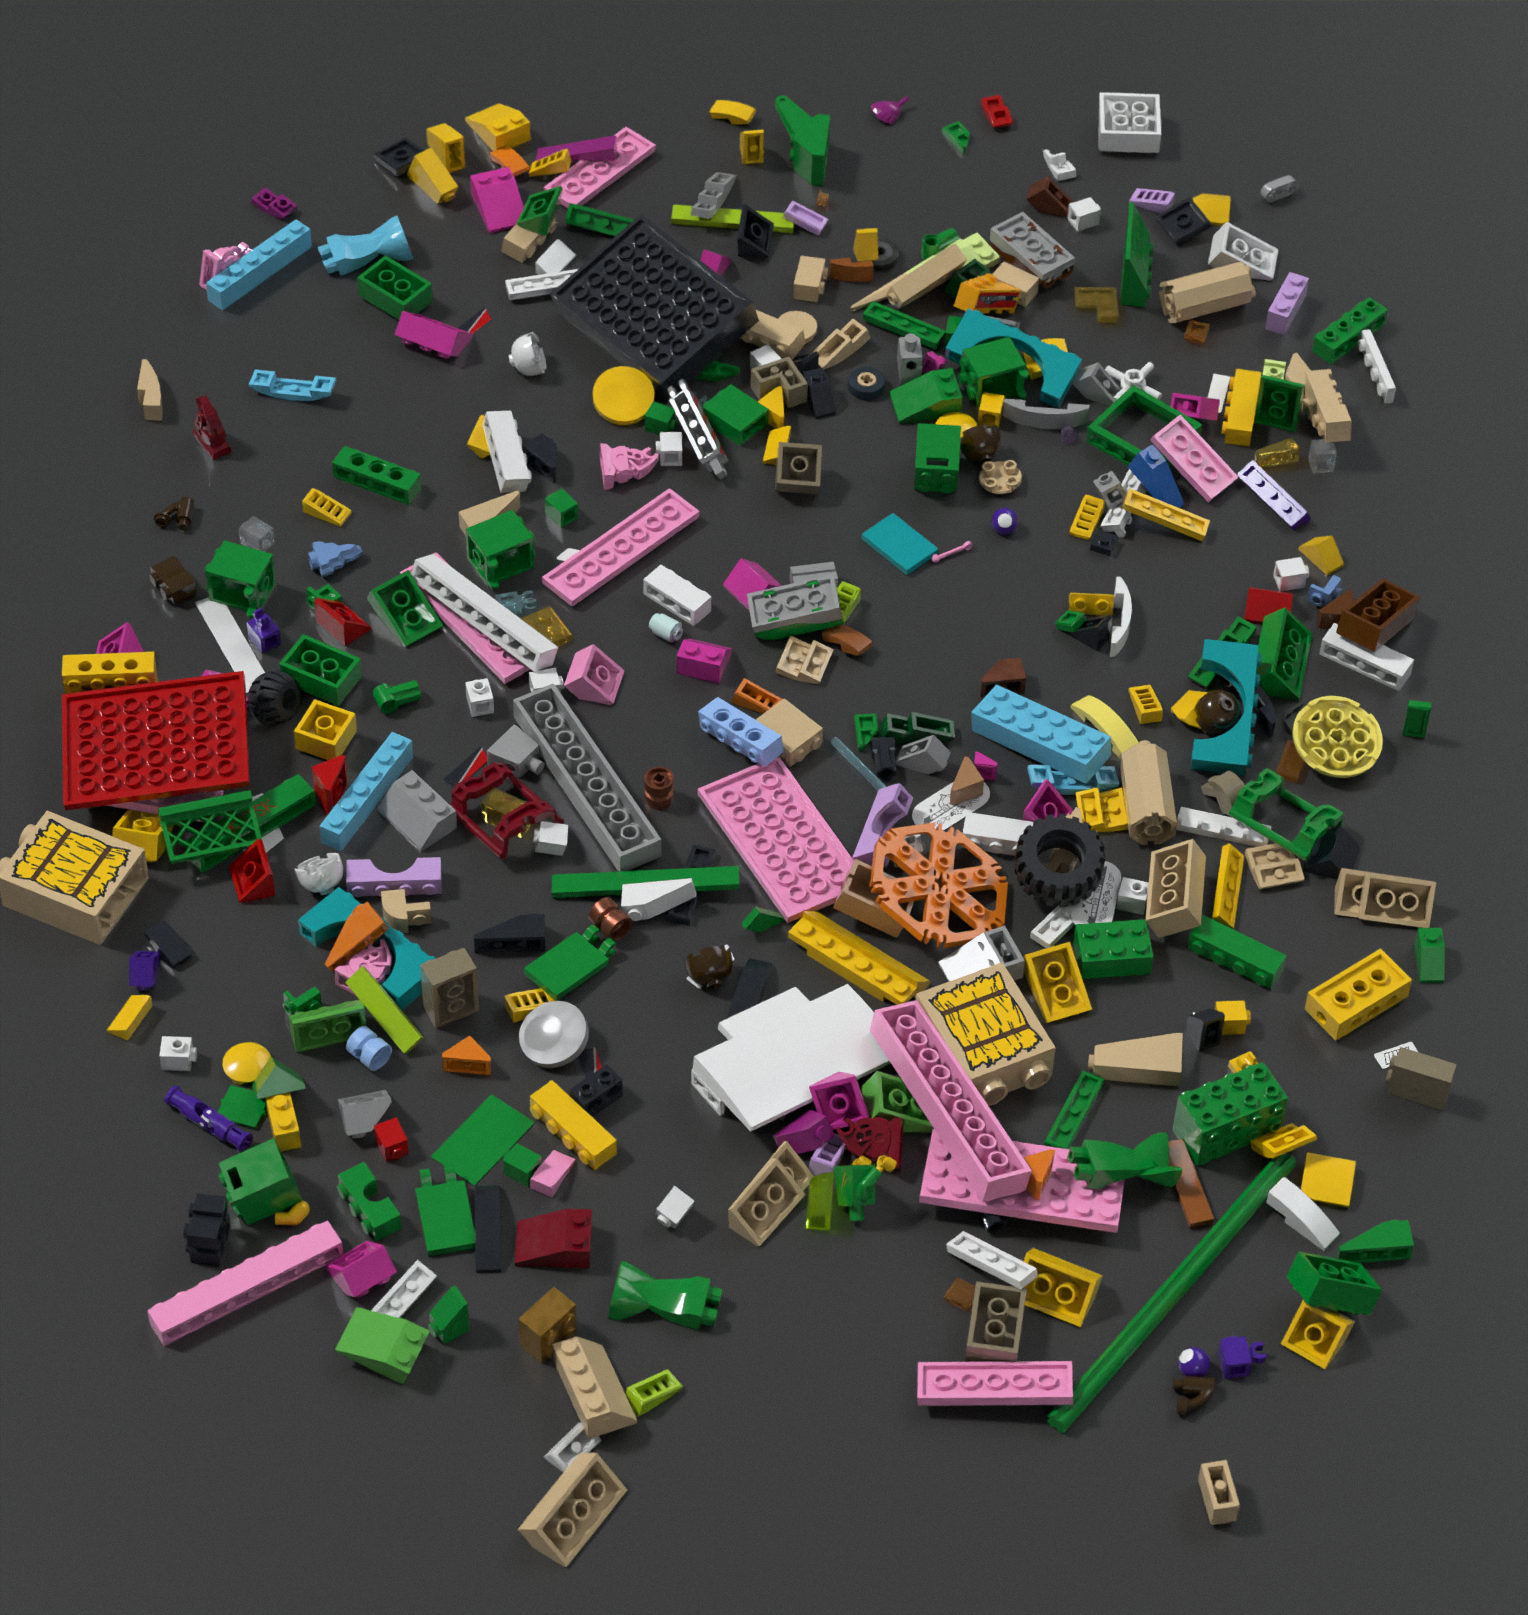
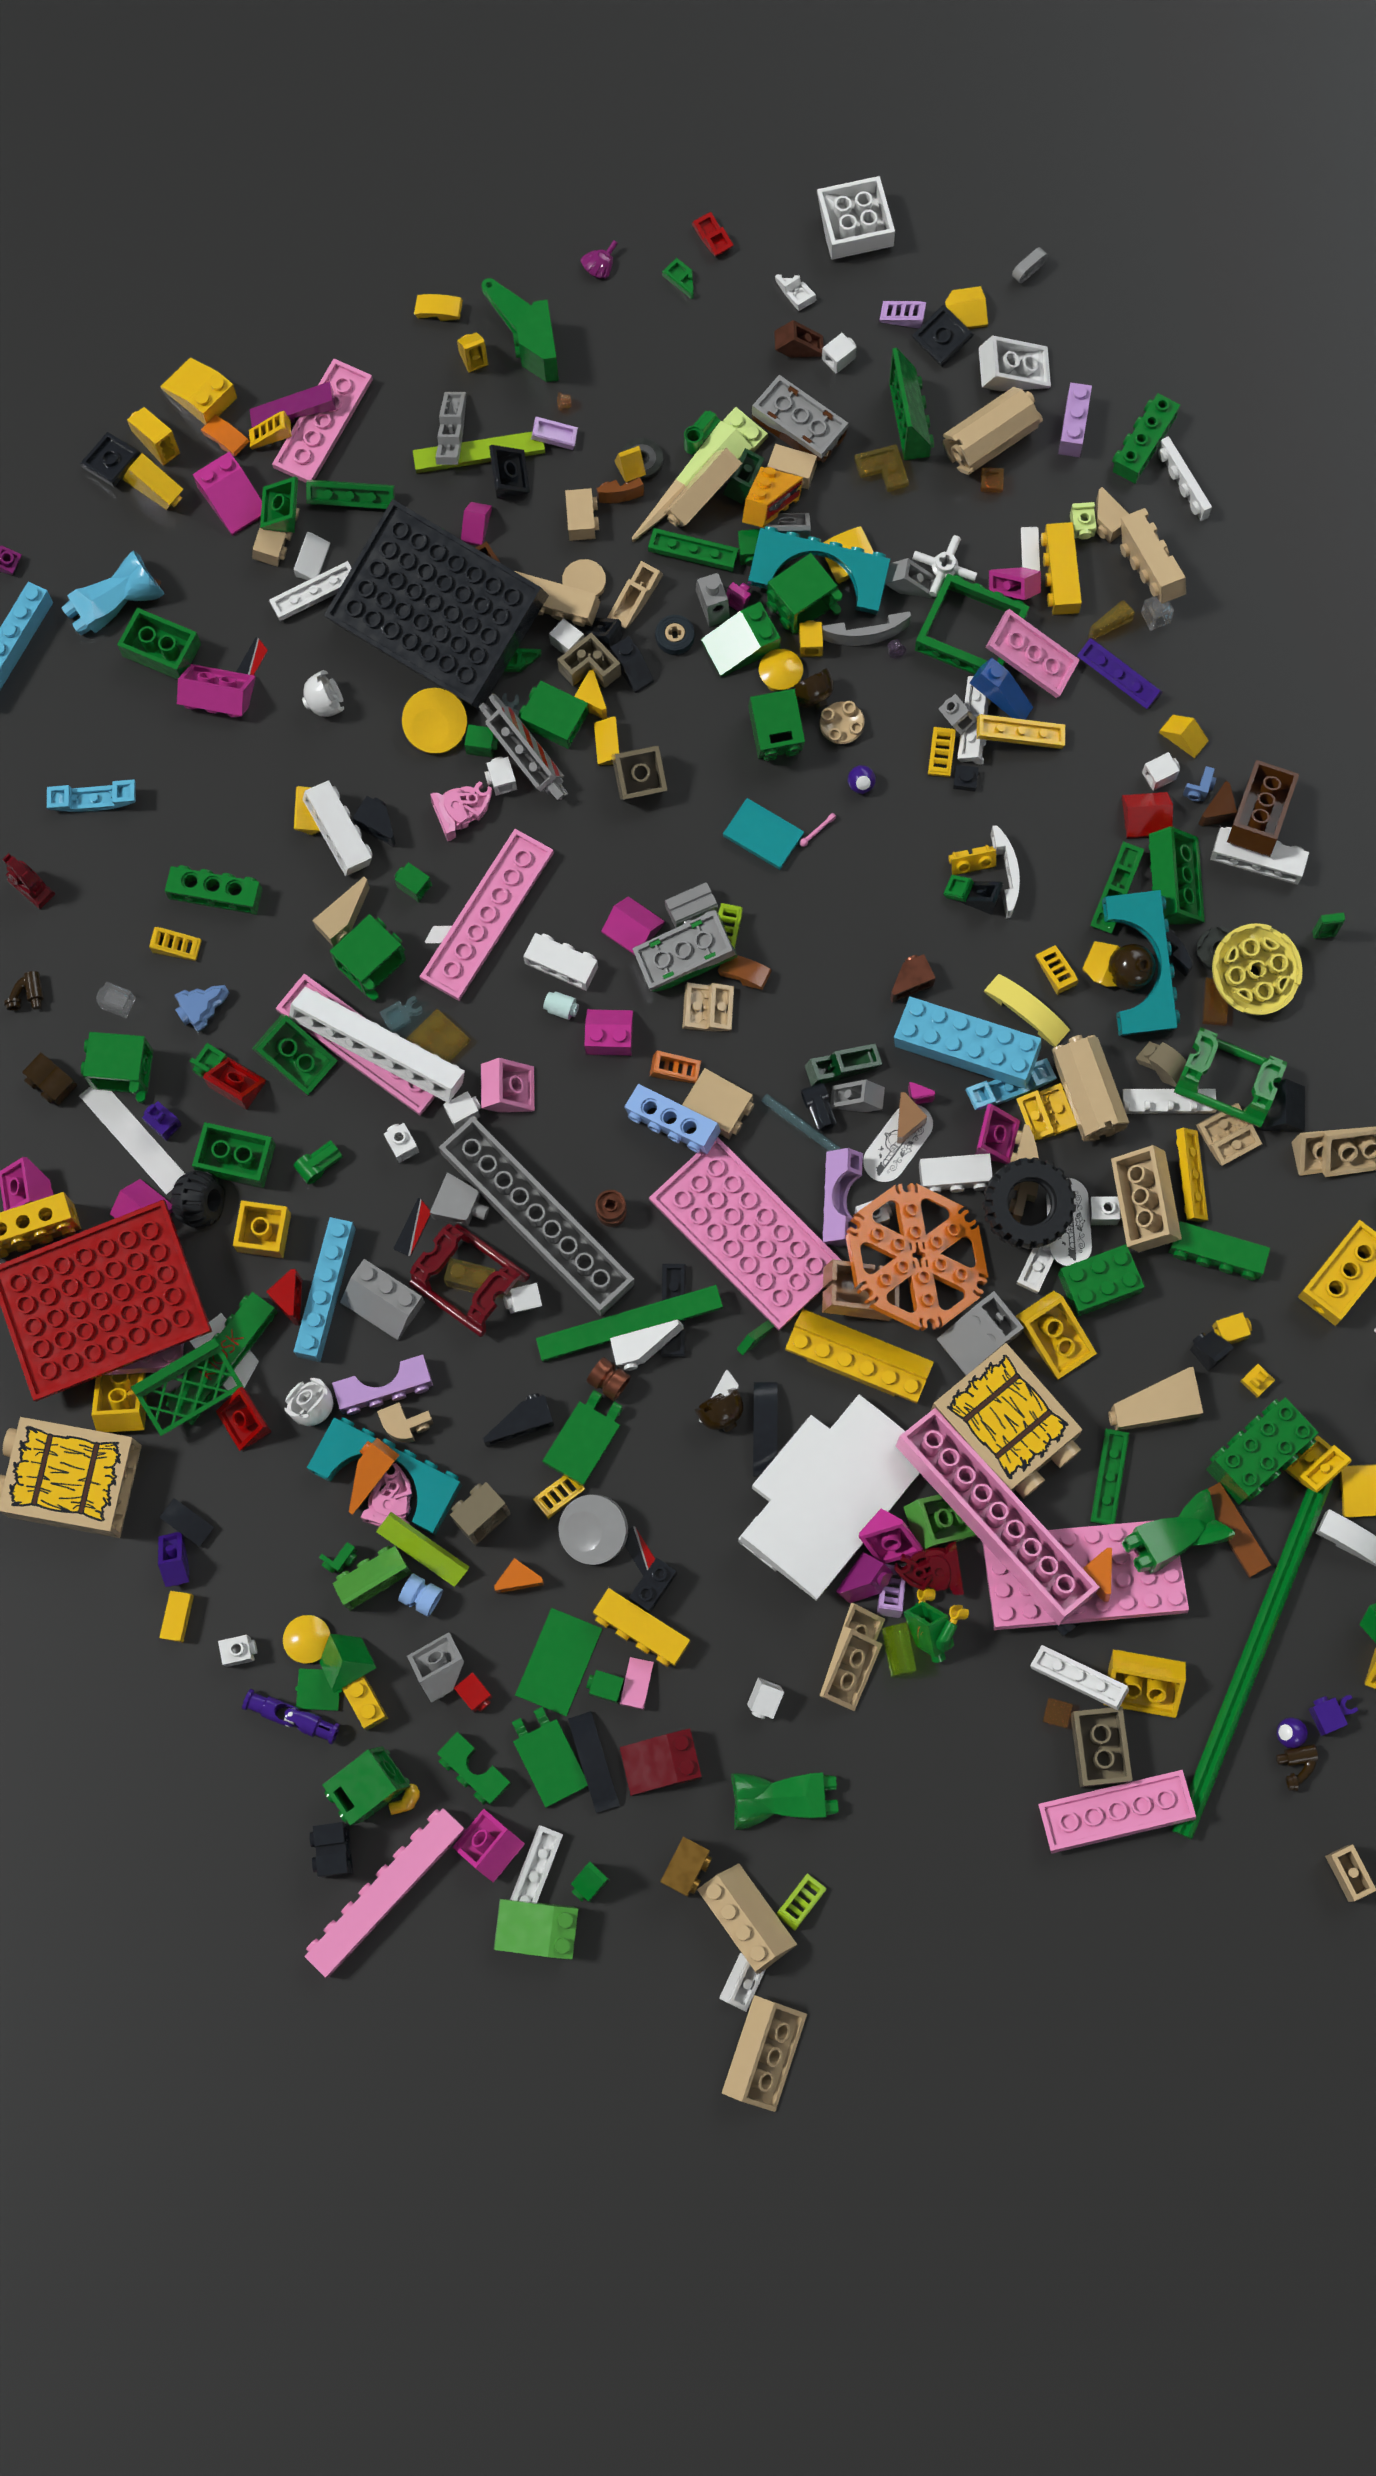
camera: 10 degrees left, 25 degrees up
green tile [854,713,879,752] -> none
green slope [1254,375,1304,432] -> none

